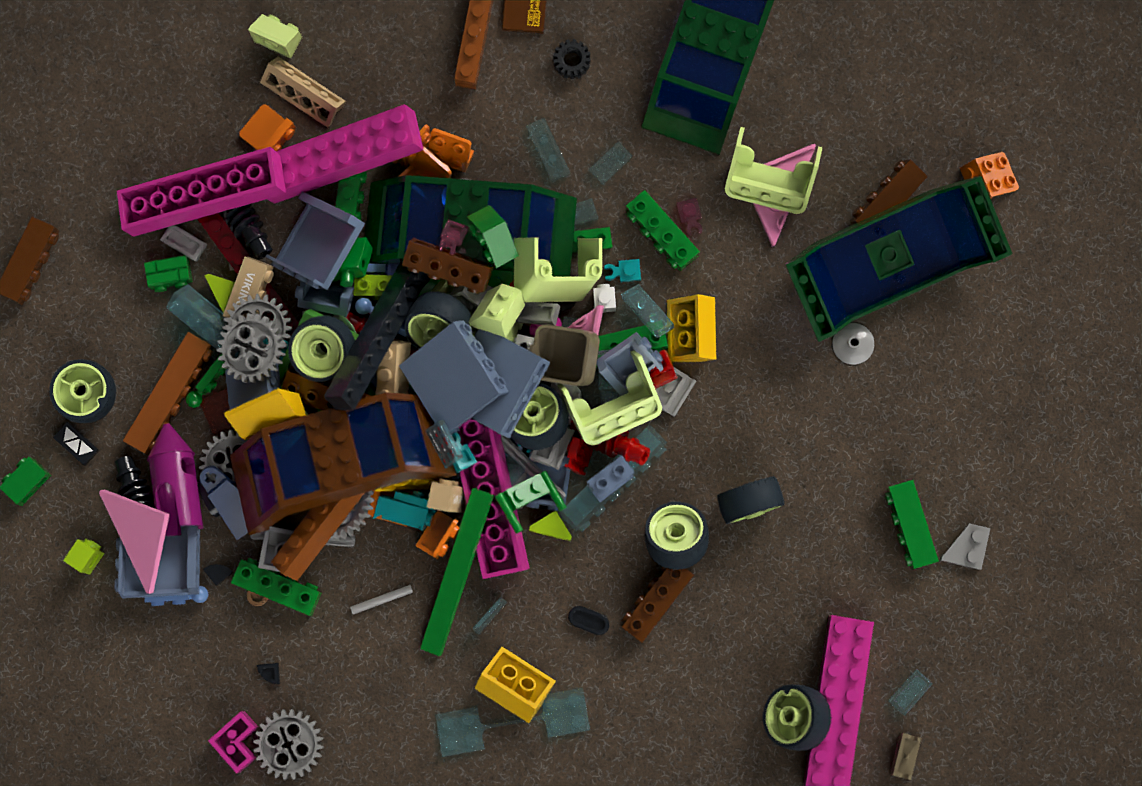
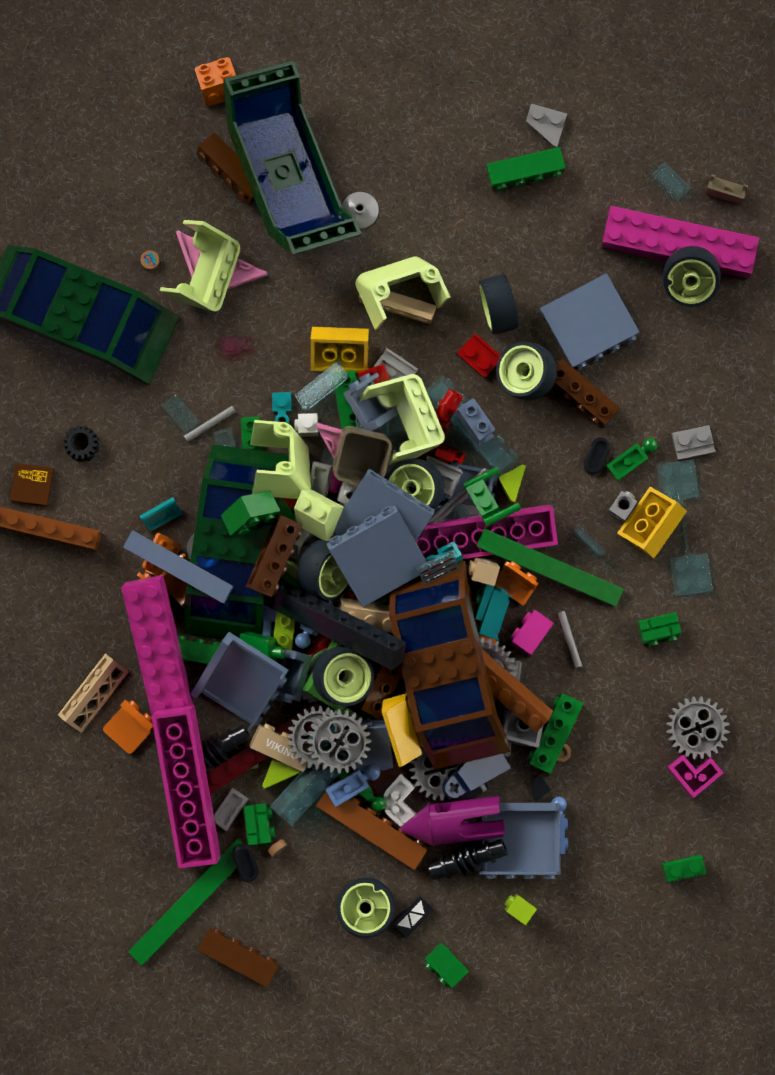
camera: 85 degrees left, 0 degrees up
bright pink tile [99,490,169,594] -> none
yellowish green slope [248,14,302,59] -> none
black tile [257,663,280,684] -> none
clear pink plate [439,220,468,255] -> none
clear light blue tile [526,118,570,182] -> none
green brick [625,190,700,271] -> none
none -> sand blue tile [123,530,234,604]
none -> green tile [128,838,244,966]
none -> medium nougat tile [140,250,160,270]
none -> teal plate [140,497,183,533]
none -> light grey bar [184,406,236,442]
none -> black tile [232,844,259,882]
none -> medium nougat tile [268,839,288,857]
none -> medium blue plate [325,765,380,807]
none -> yellowish green windscreen [355,257,450,330]
none -> tan fence [359,291,437,325]
none -> white plate [384,774,417,827]
none -> red plate [457,333,501,379]
none -> dark pink brick [510,610,554,657]
none -> sand blue panel [539,273,639,371]
none -> green plate [606,438,658,482]
none -> light grey brick [607,491,638,523]
none -> green brick [637,612,682,647]
none -> green brick [661,855,706,883]
none -> light grey plate [671,425,716,461]

